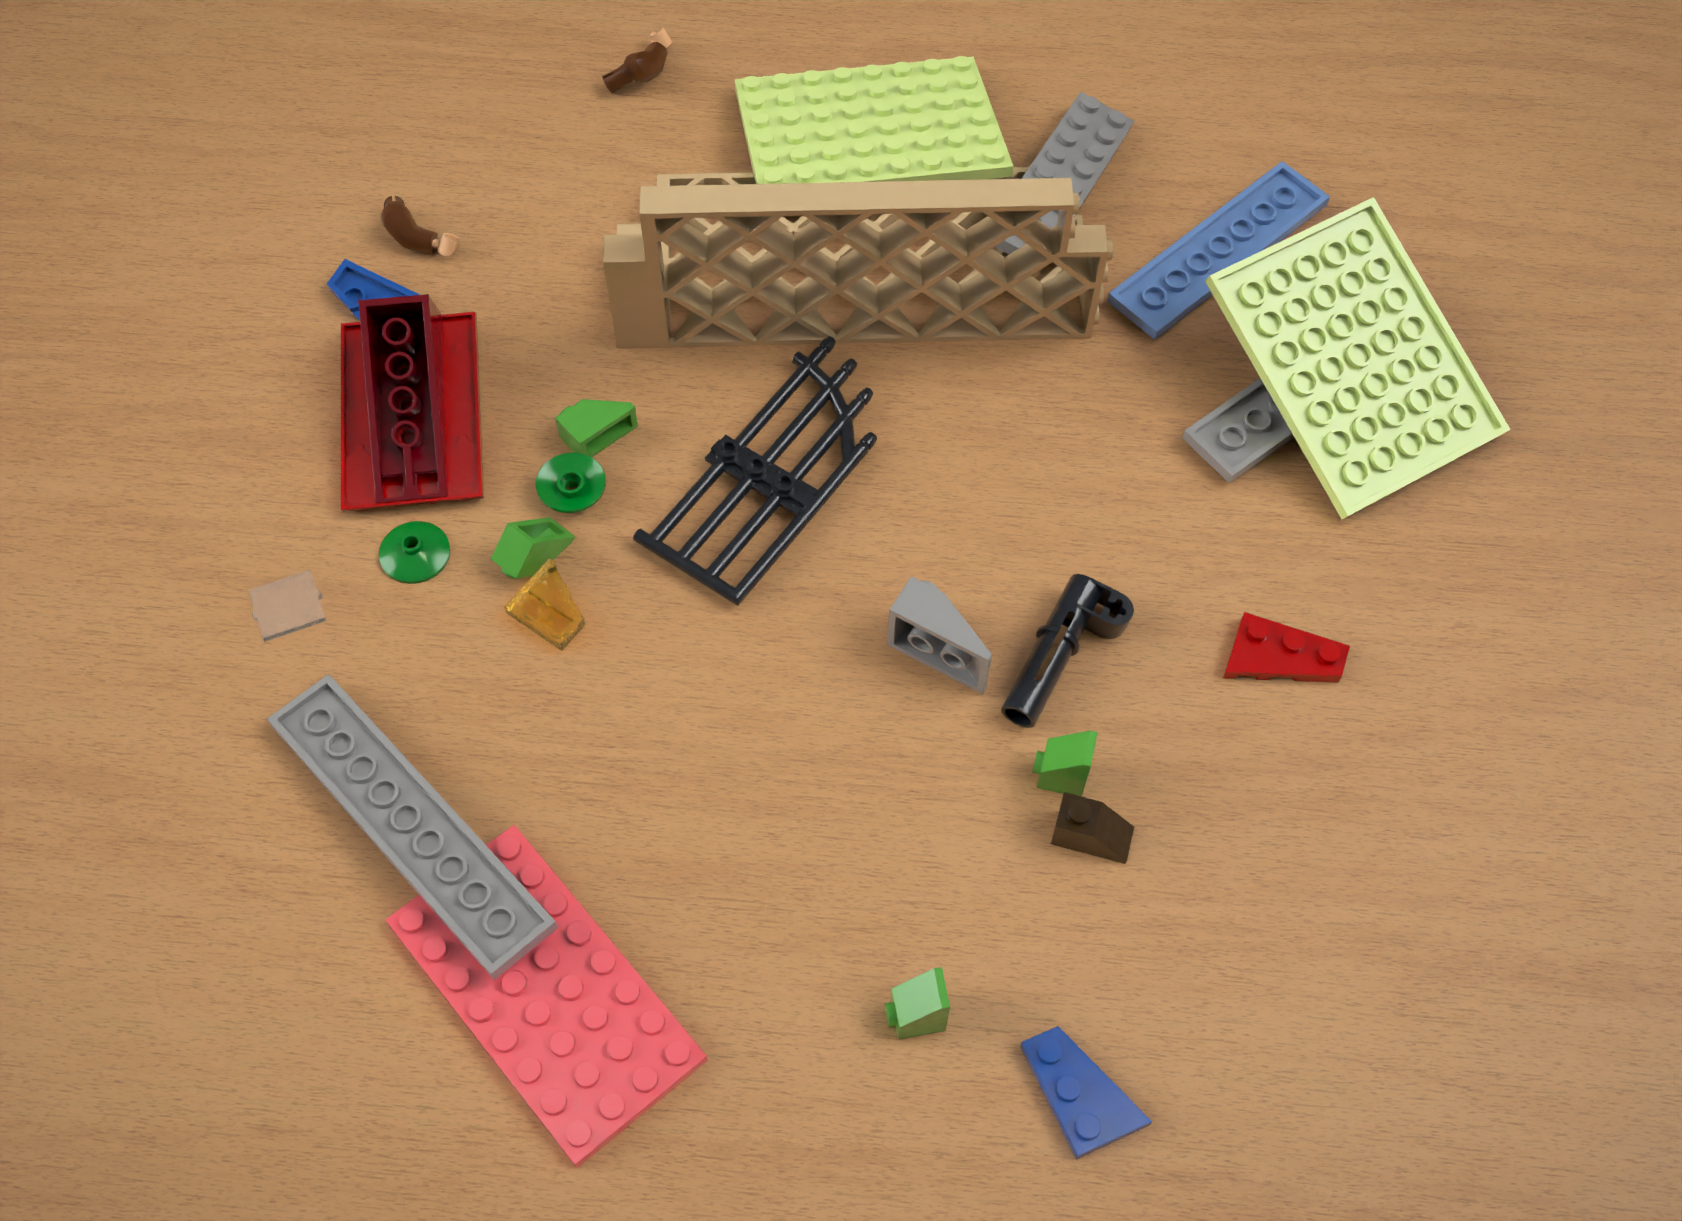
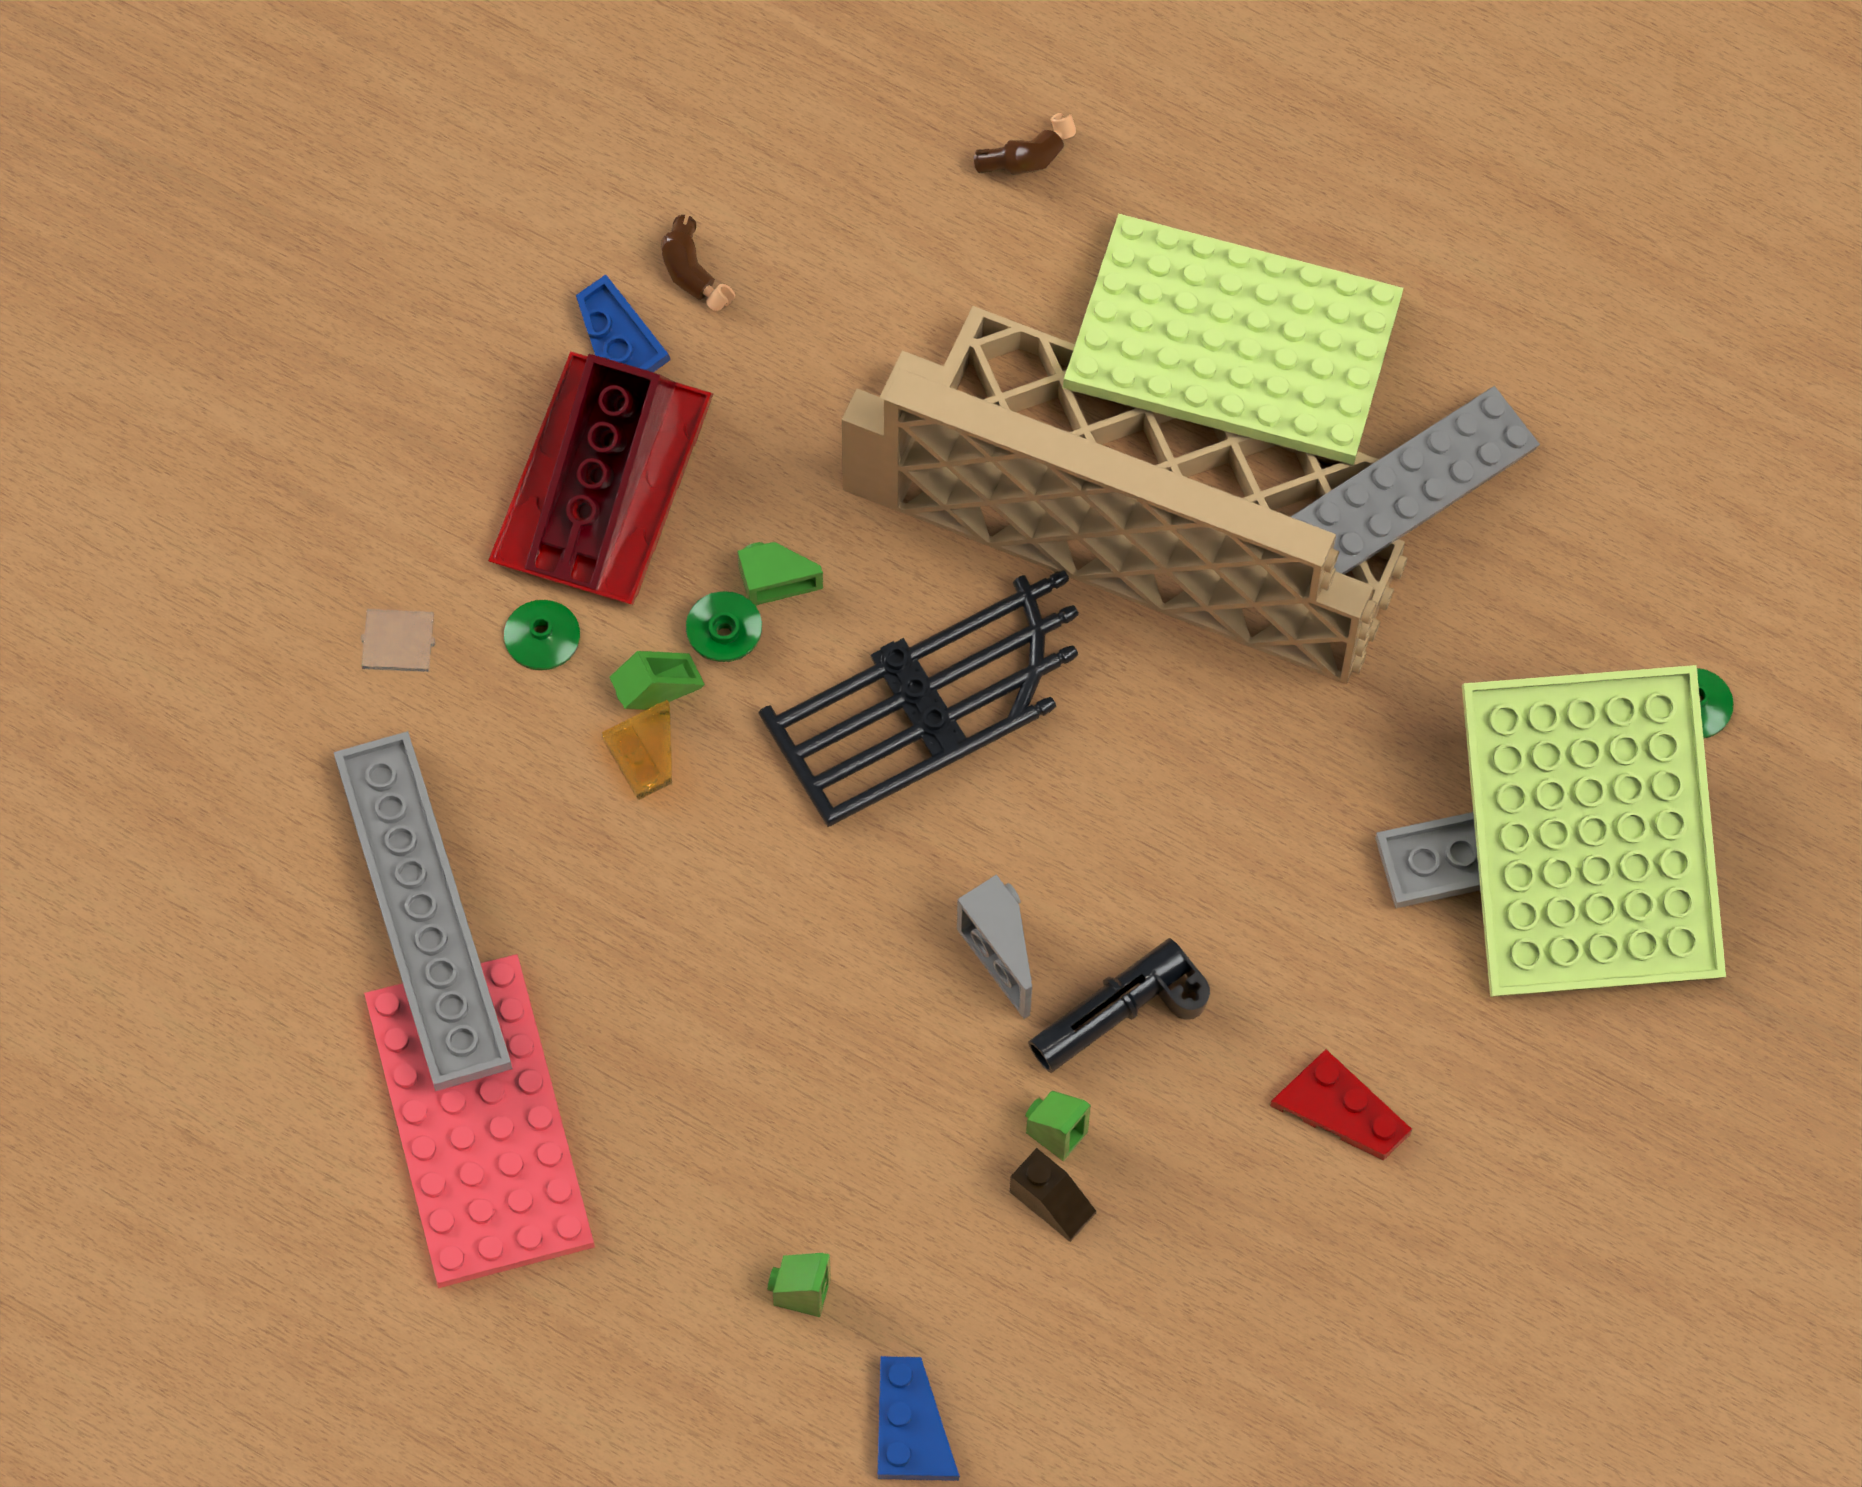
camera: 25 degrees right, 5 degrees up
medium blue plate [1107,161,1330,340] -> none

